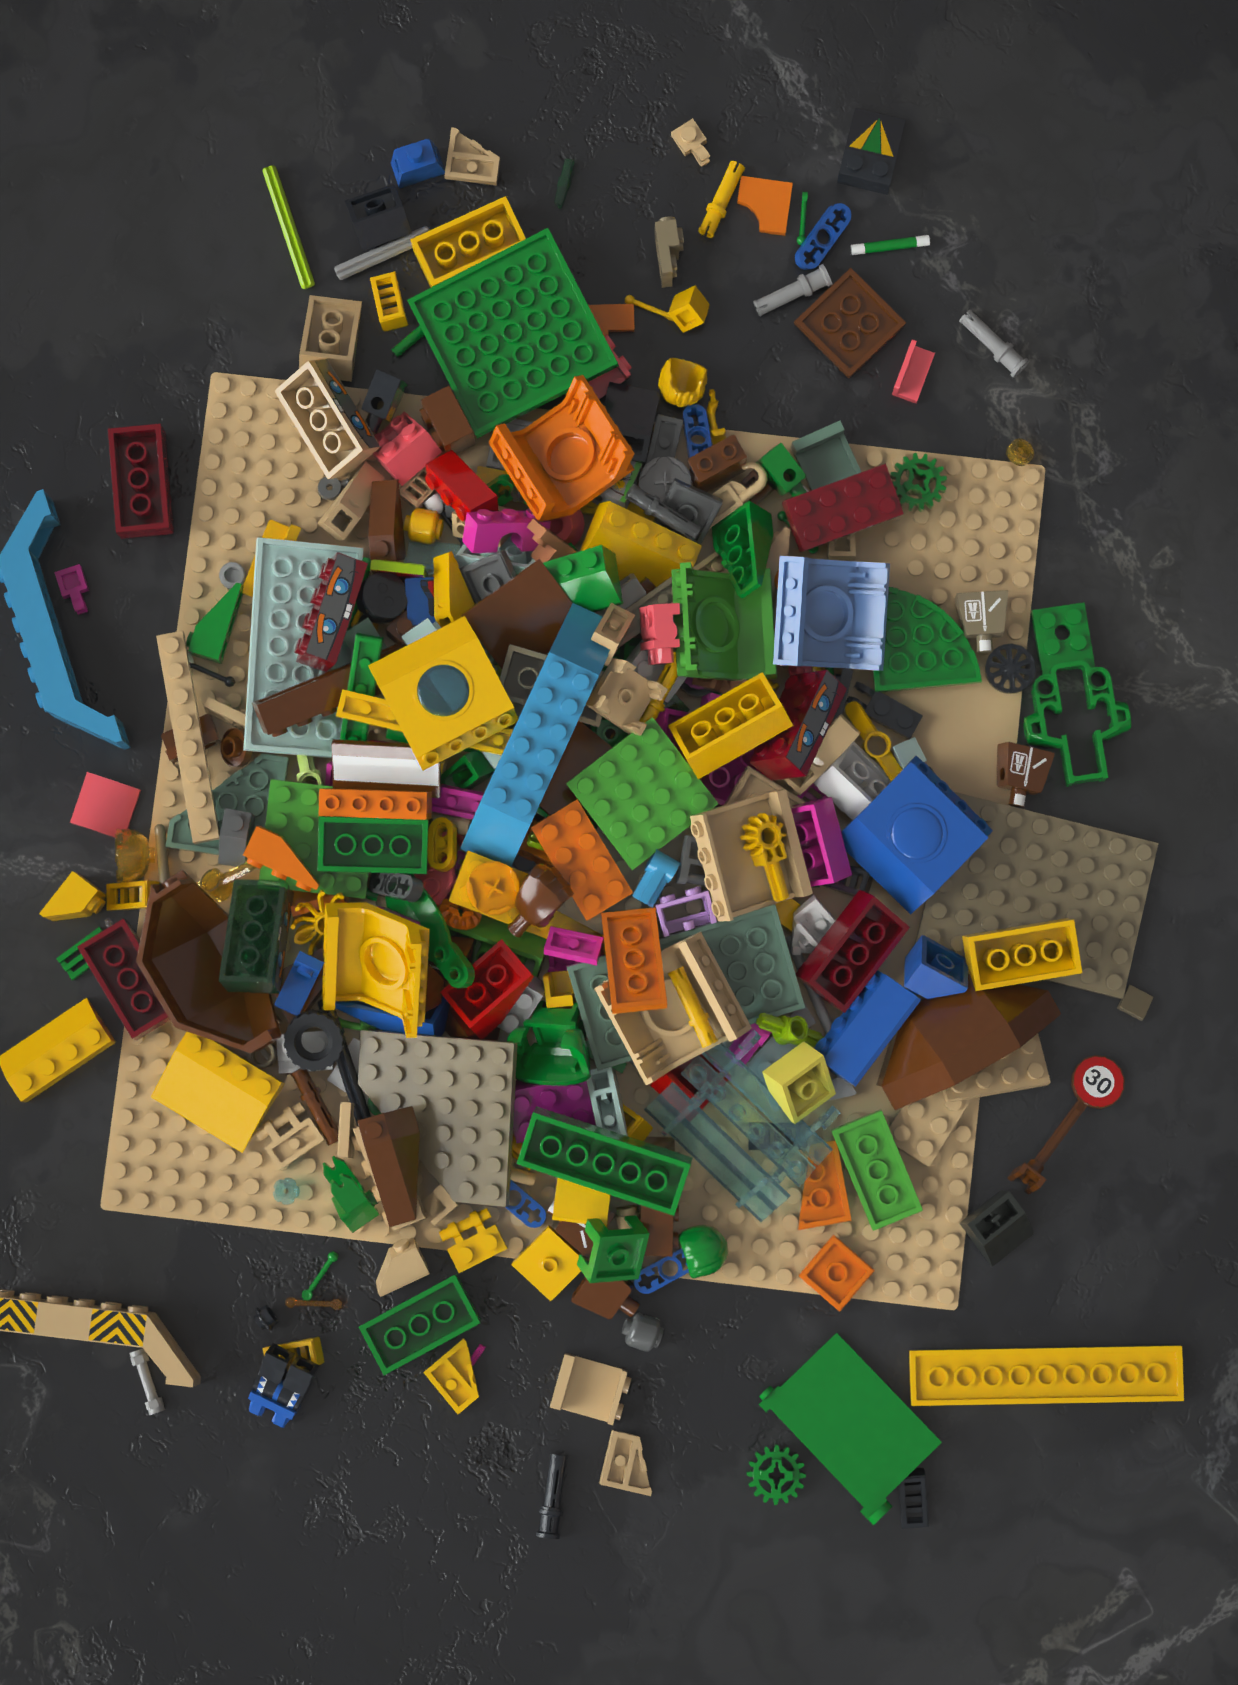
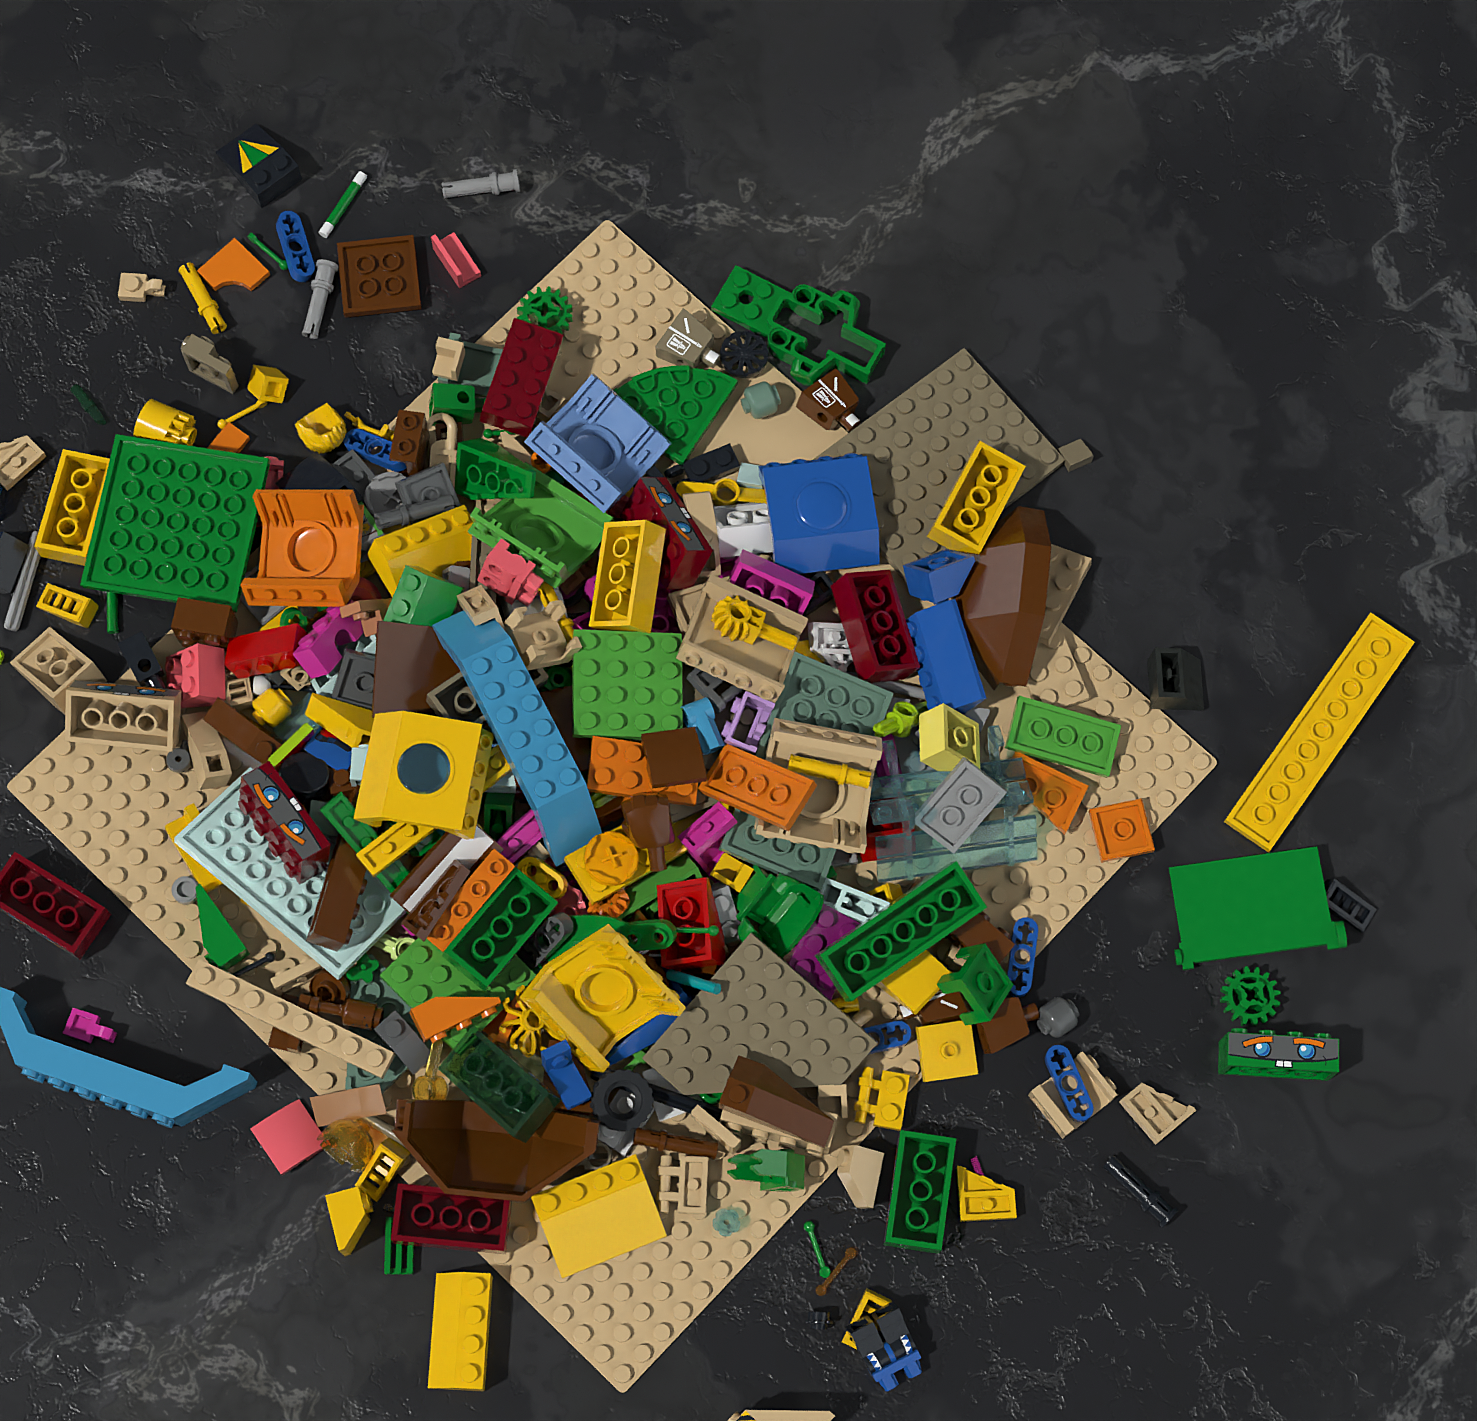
camera: 60 degrees left, 10 degrees down
green piece [678,1225,728,1278] -> none
clear yellow tile [1007,438,1034,466] -> none
piece [1007,1055,1125,1195] -> none
none -> yellow gear [134,399,197,446]
none -> reddish brown piece [309,996,384,1031]
none -> medium nougat sticker [310,1084,387,1127]
none -> green piece [347,953,380,984]
none -> reddish brown wing [401,859,471,942]
none -> tan panel [432,337,465,381]
none -> reddish brown slope [641,727,707,789]
none -> teal piece [666,969,721,995]
none -> green hinge [674,925,719,936]
none -> sand green head [740,381,781,419]
none -> light grey plate [911,757,1007,854]
none -> blue beam [1045,1045,1094,1123]
none -> brick [1218,1028,1339,1081]

